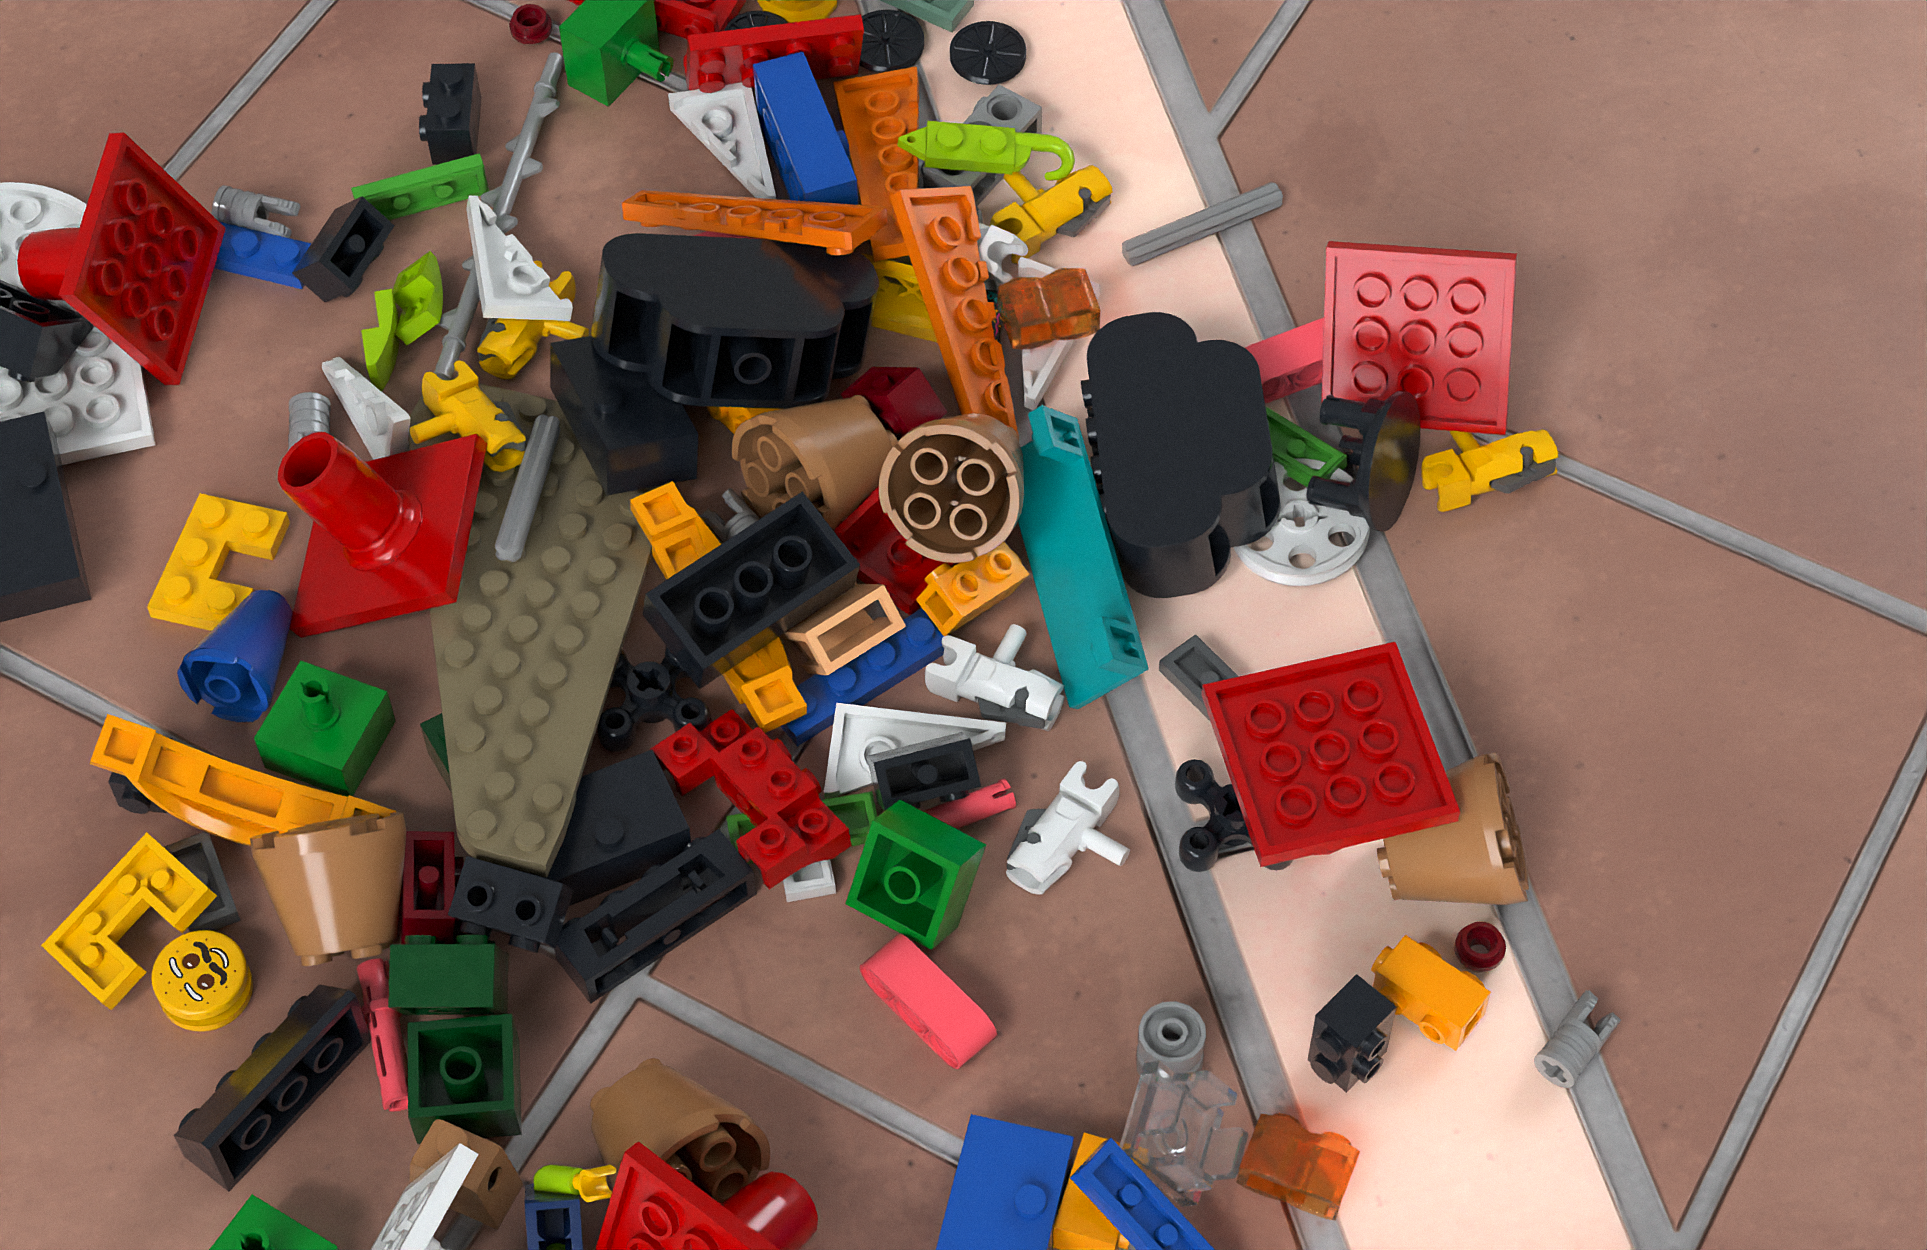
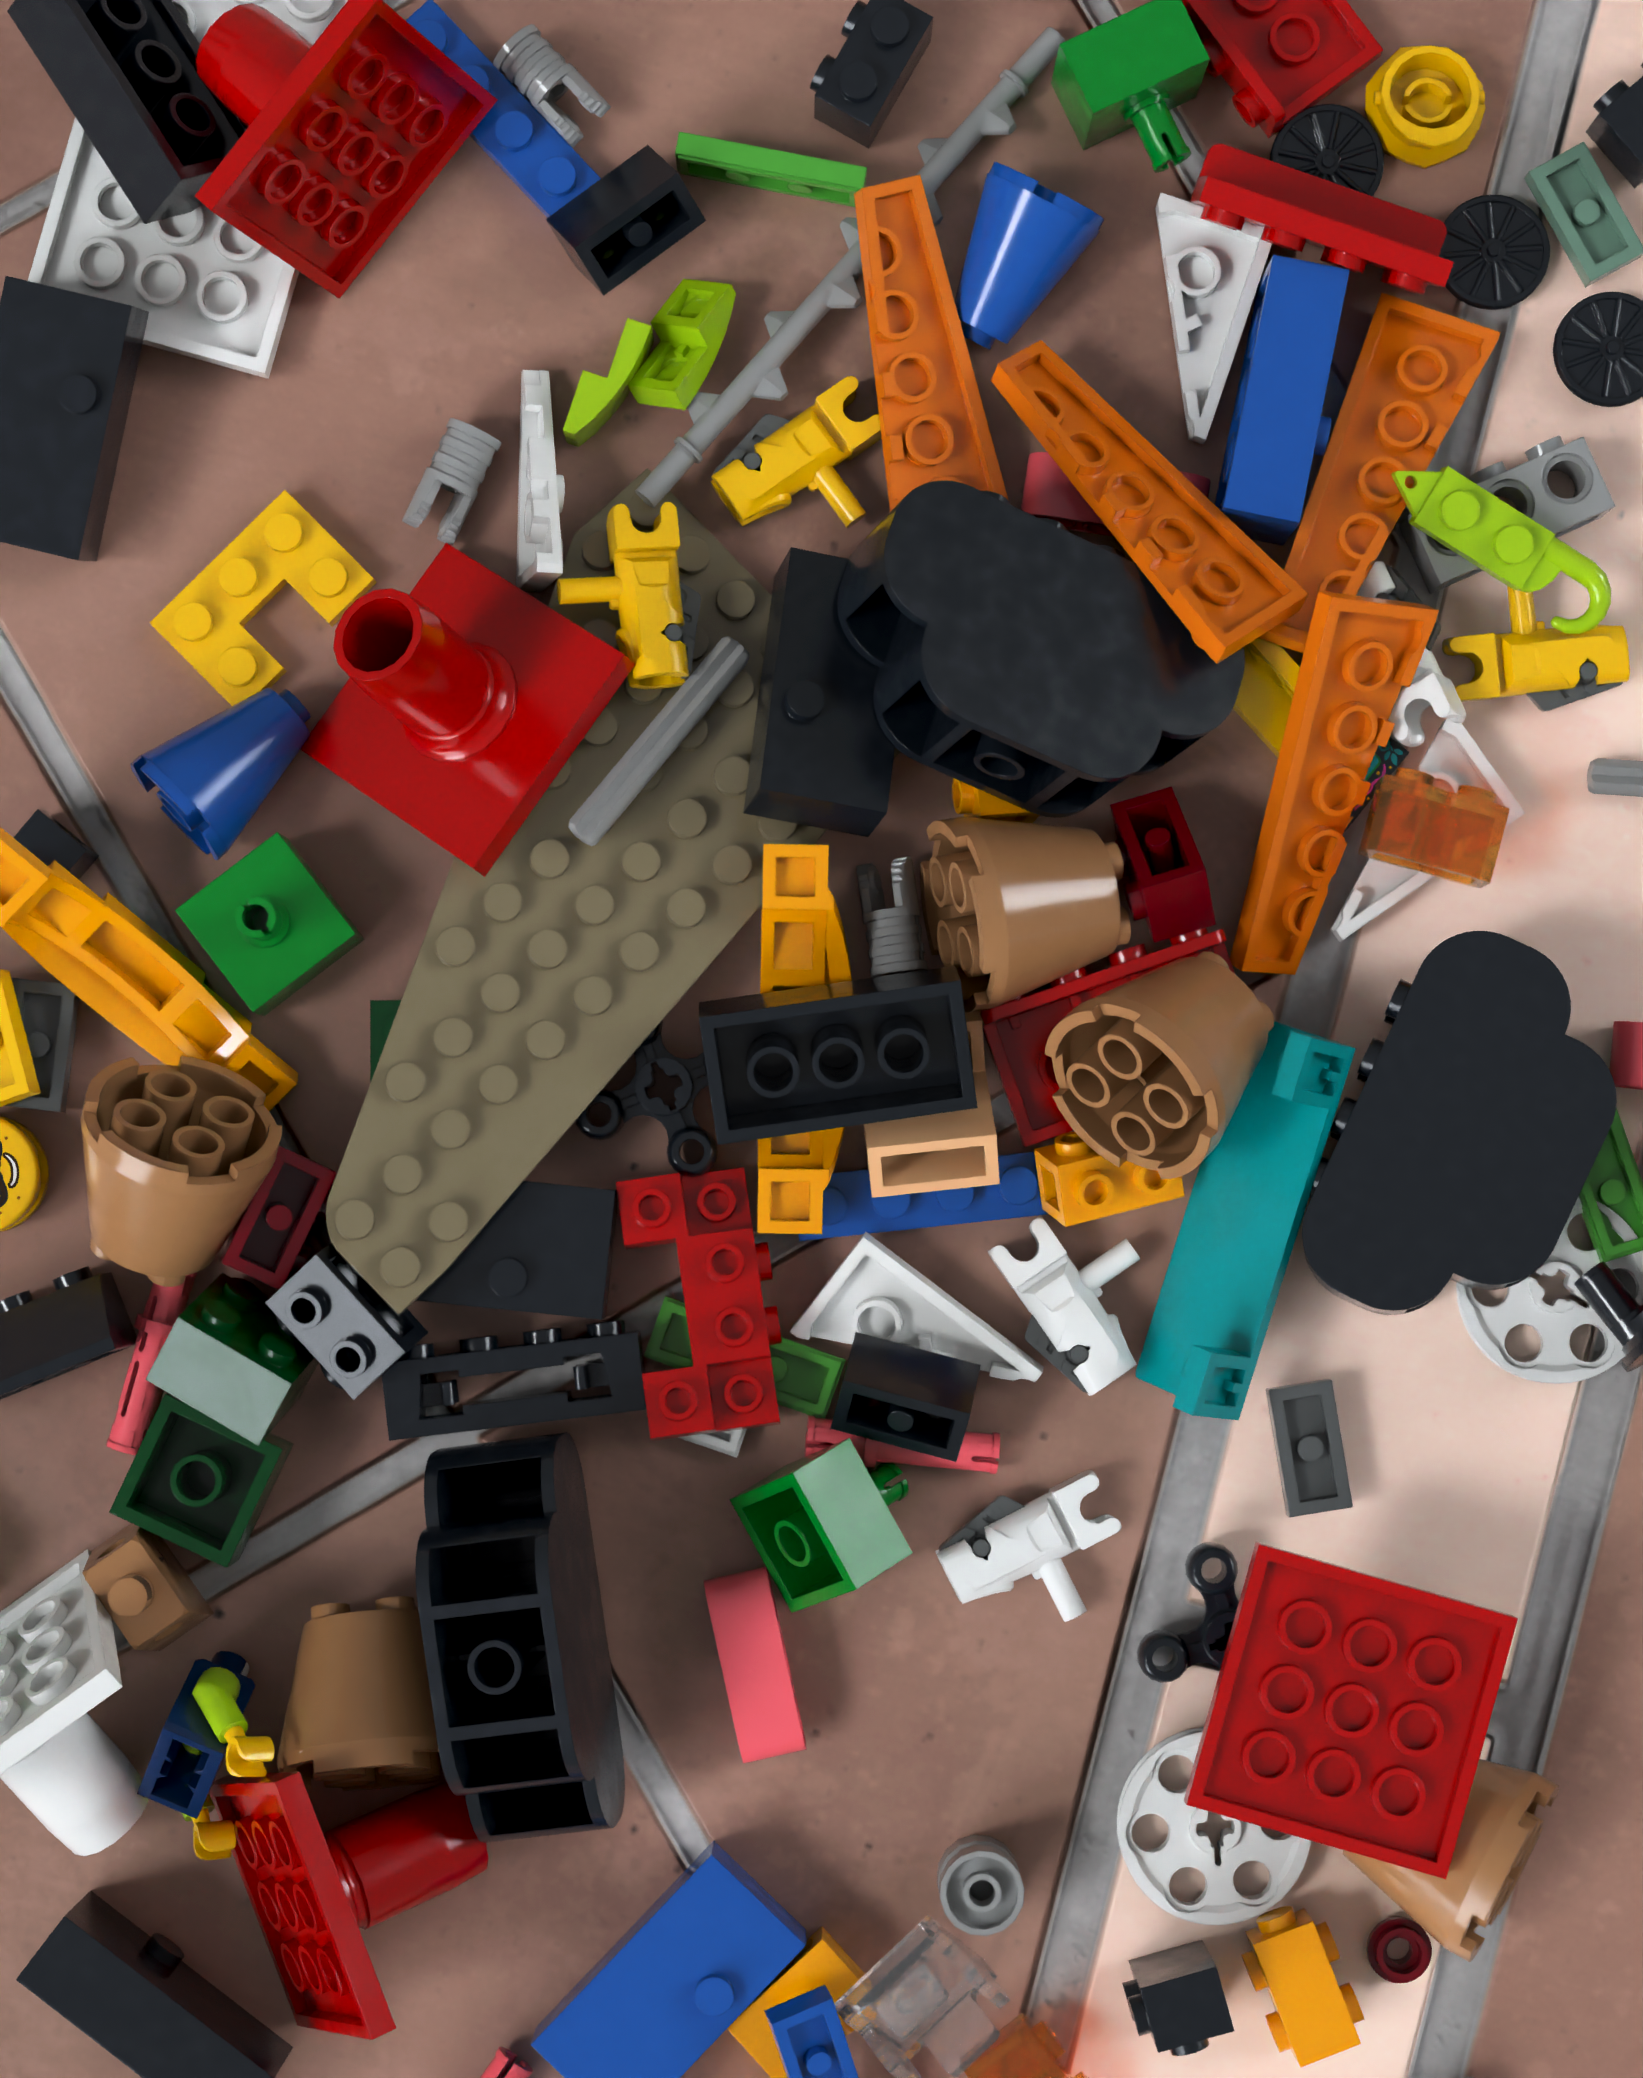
camera: 25 degrees right, 30 degrees up
white wing [466,195,573,321] -> none
none -> black brick [415,1432,625,1843]
none -> orange wing [854,174,1009,512]
none -> blue cone [955,162,1104,350]
none -> white wedge [1117,1727,1311,1925]

